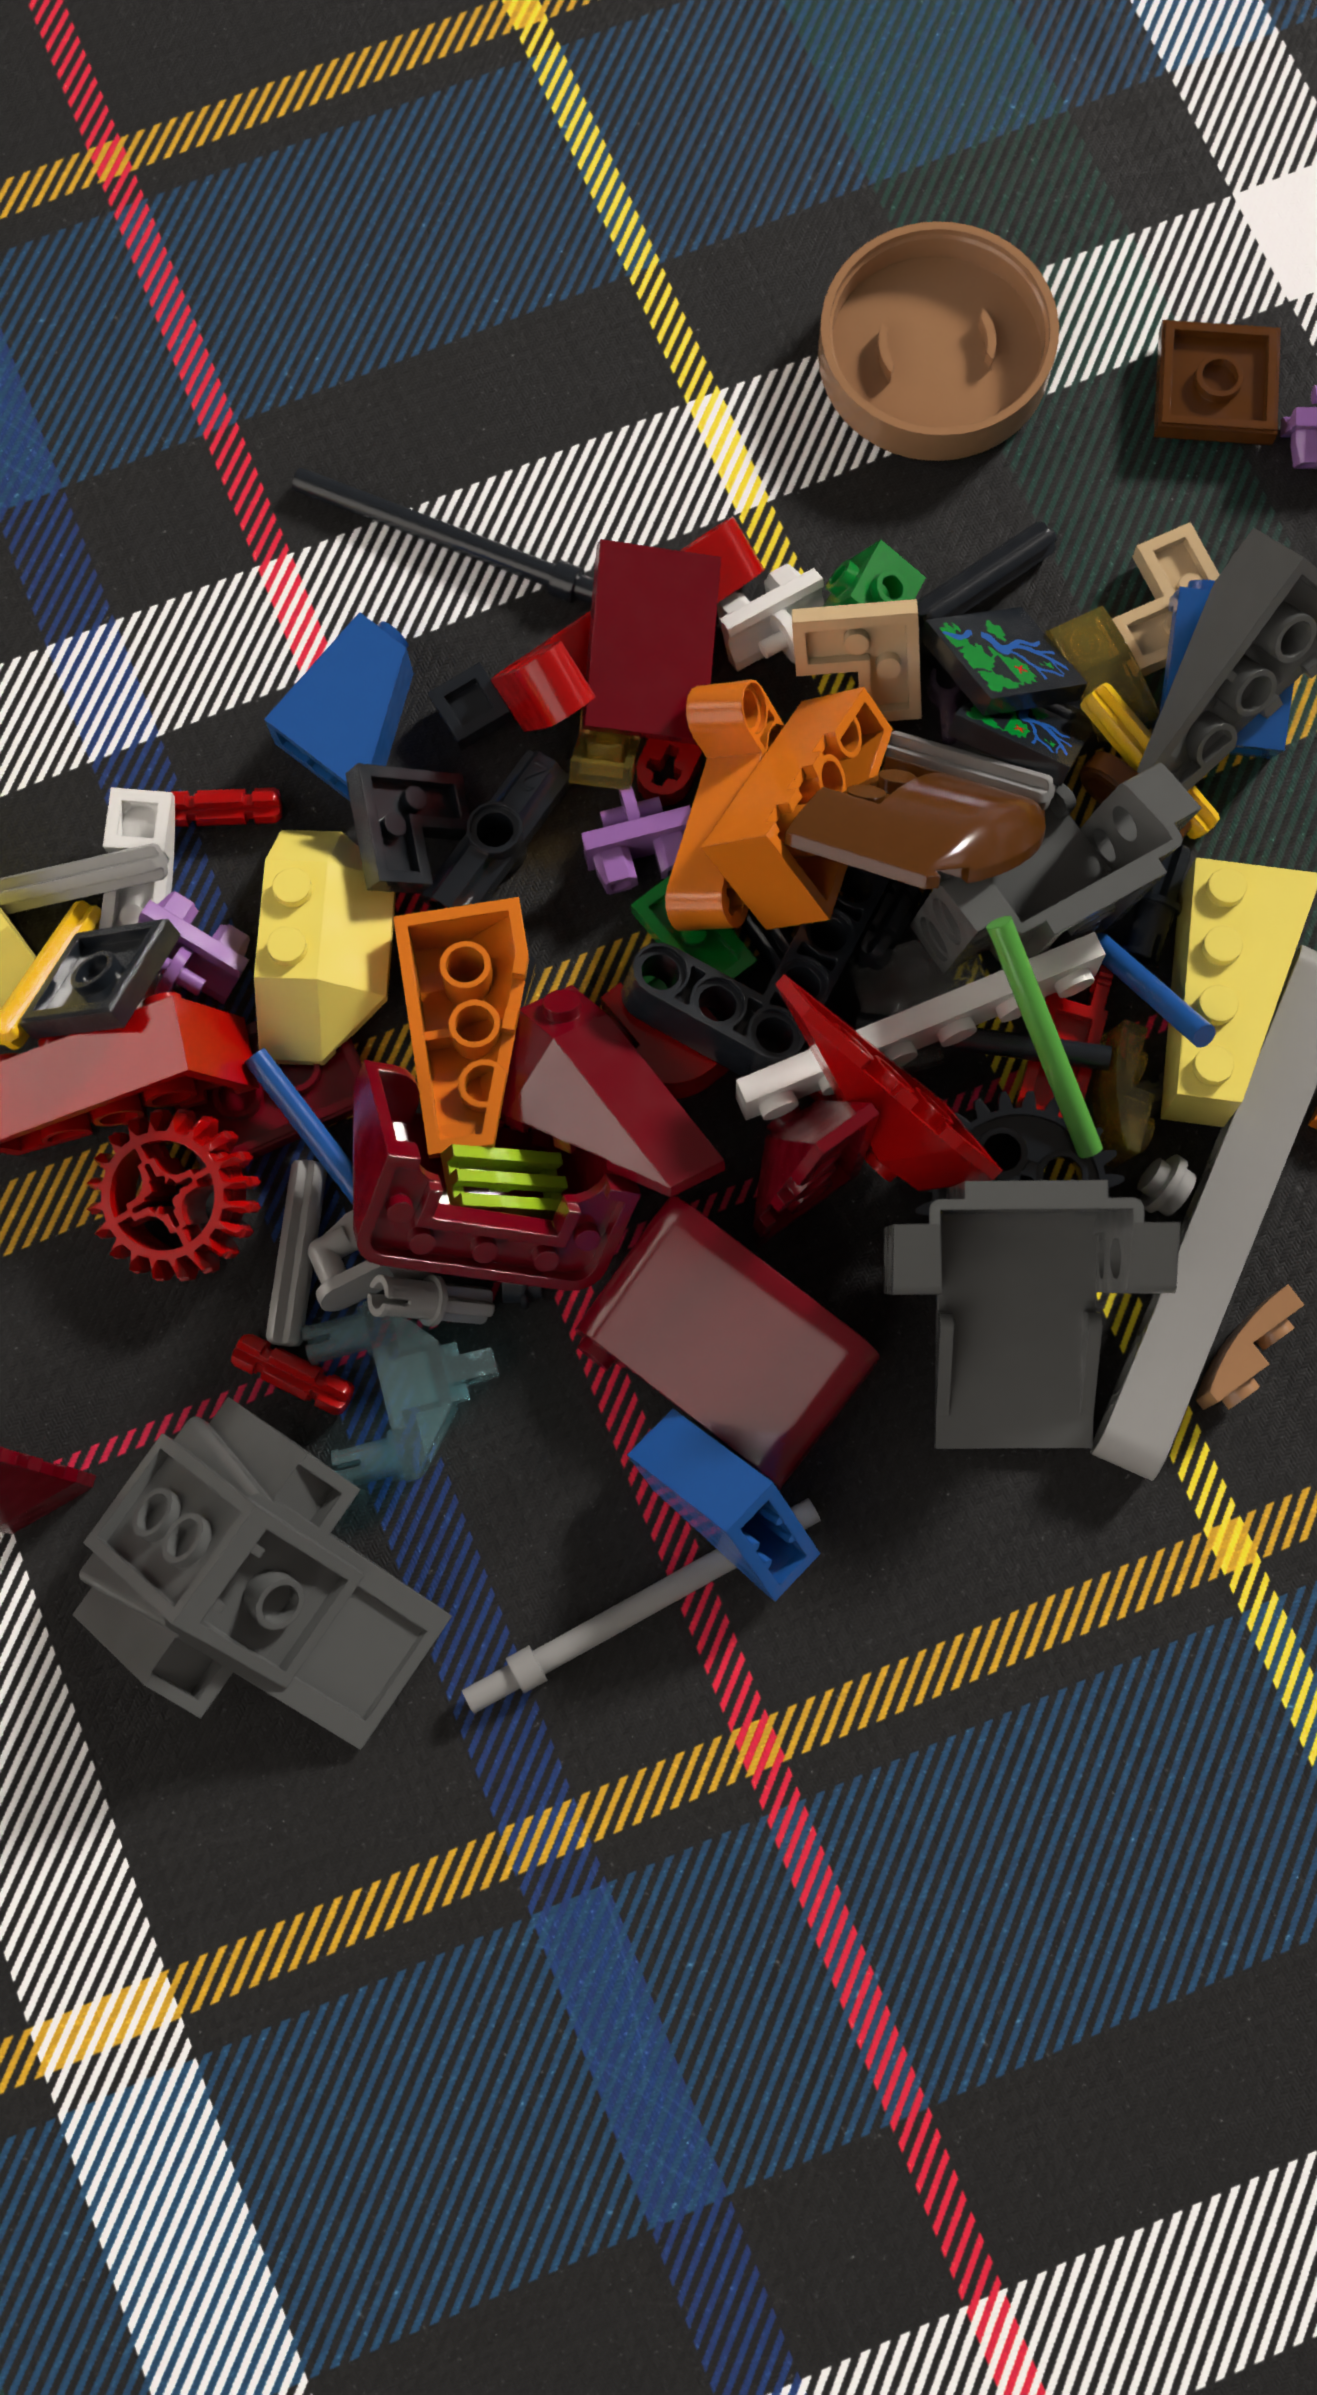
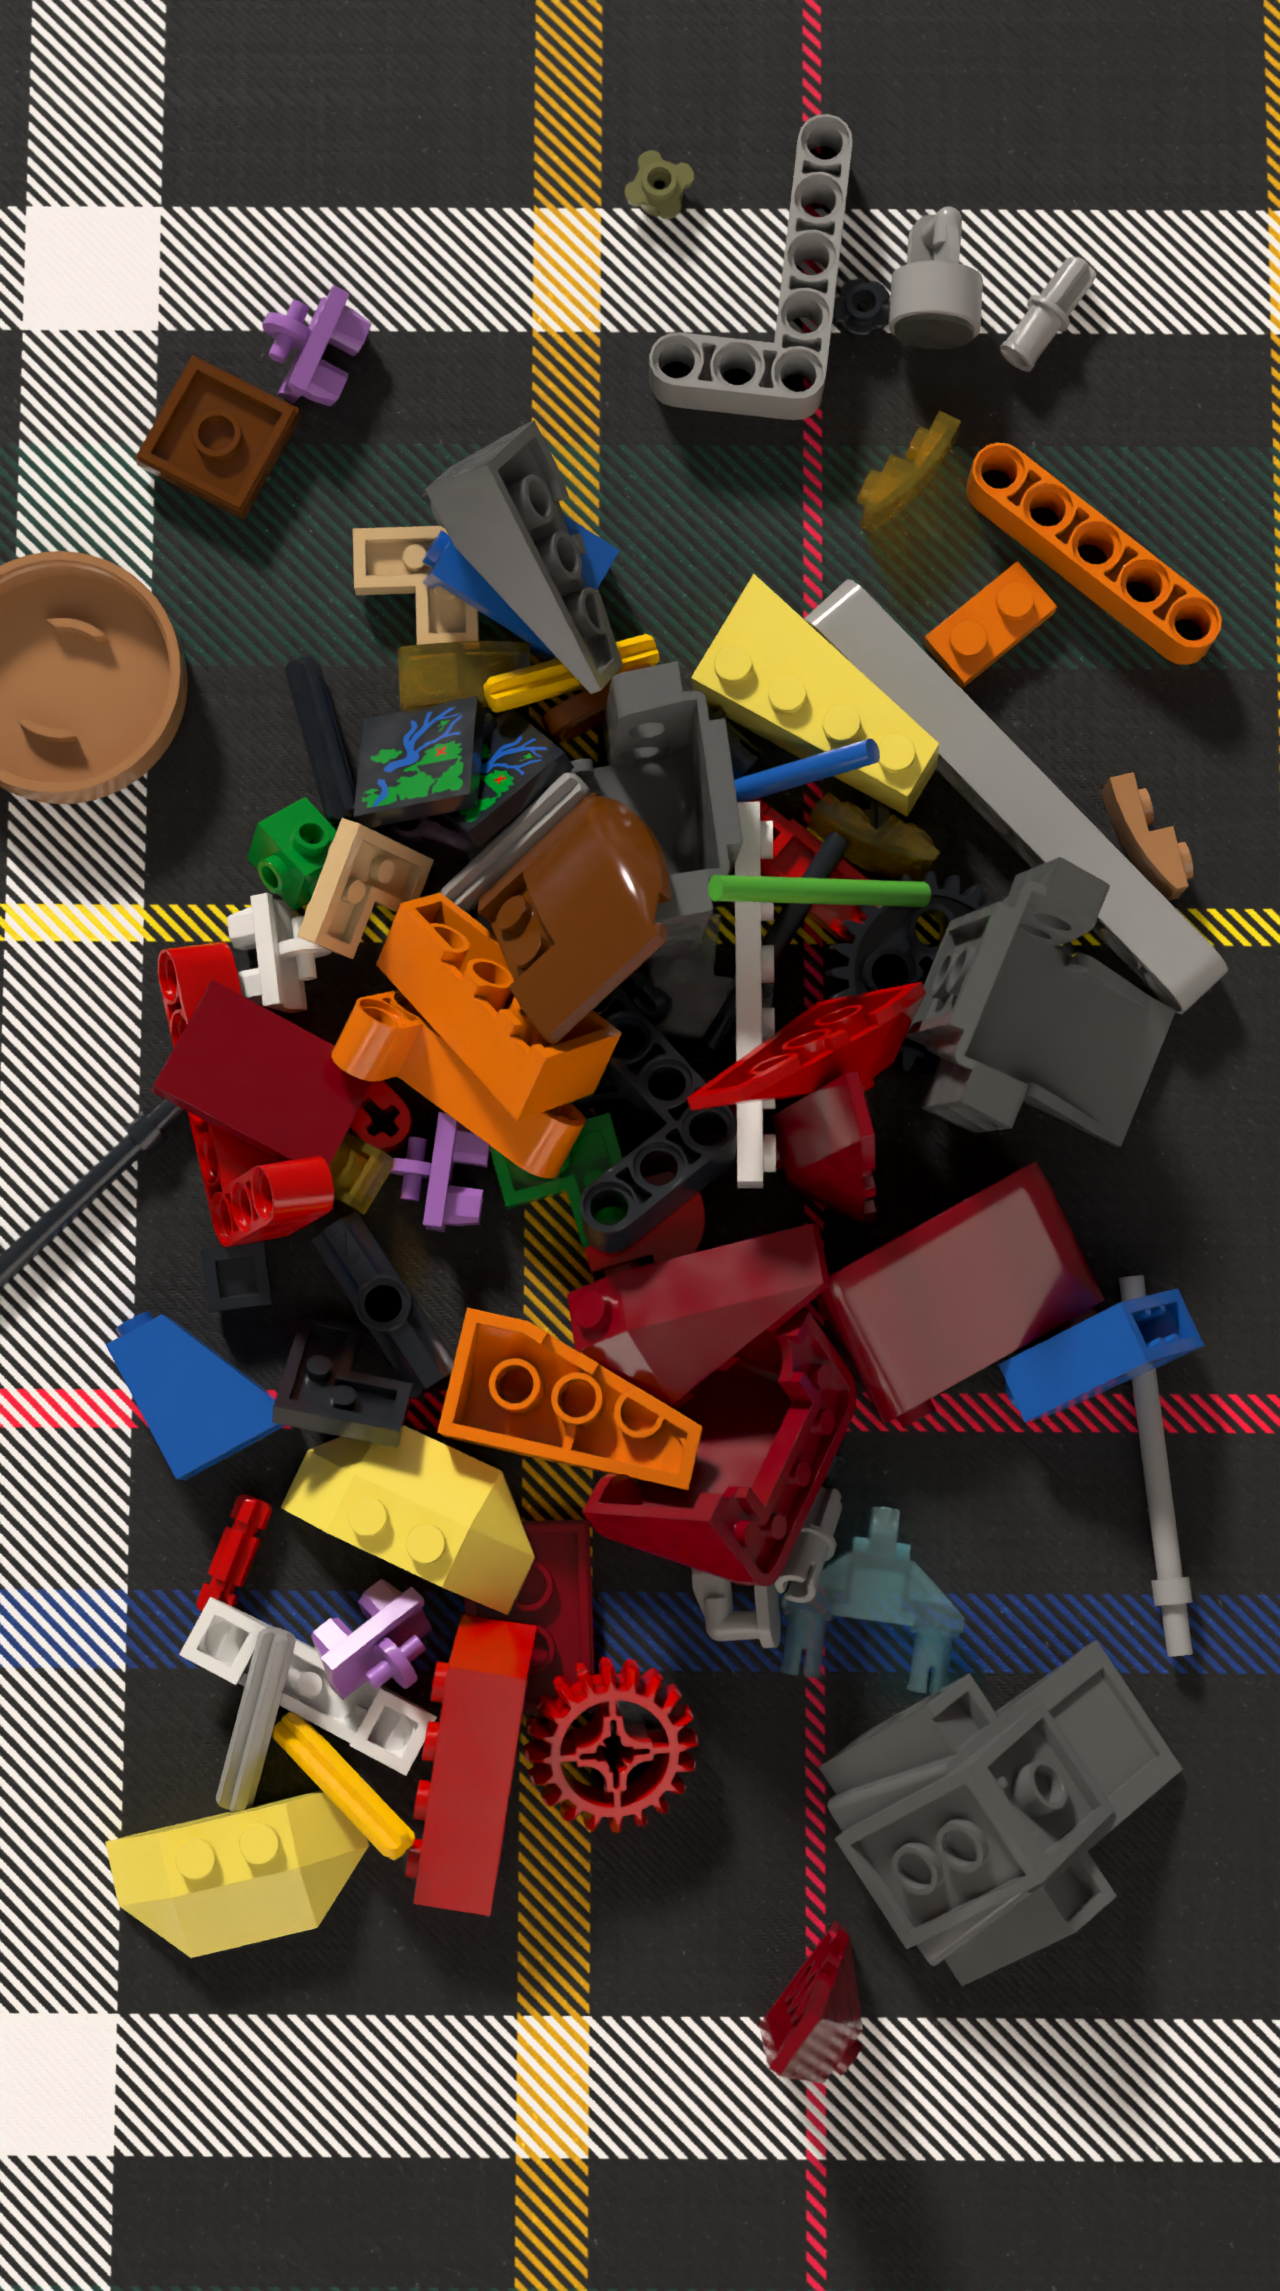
camera: 70 degrees left, 5 degrees up
black tile [19,919,181,1039] -> none
red axle [231,1334,355,1415] -> none
blue bar [244,1048,353,1205] -> none
light grey axle [266,1160,327,1347] -> none
lime tile [440,1144,568,1220] -> none
light grey plate [1137,1154,1197,1216] -> none

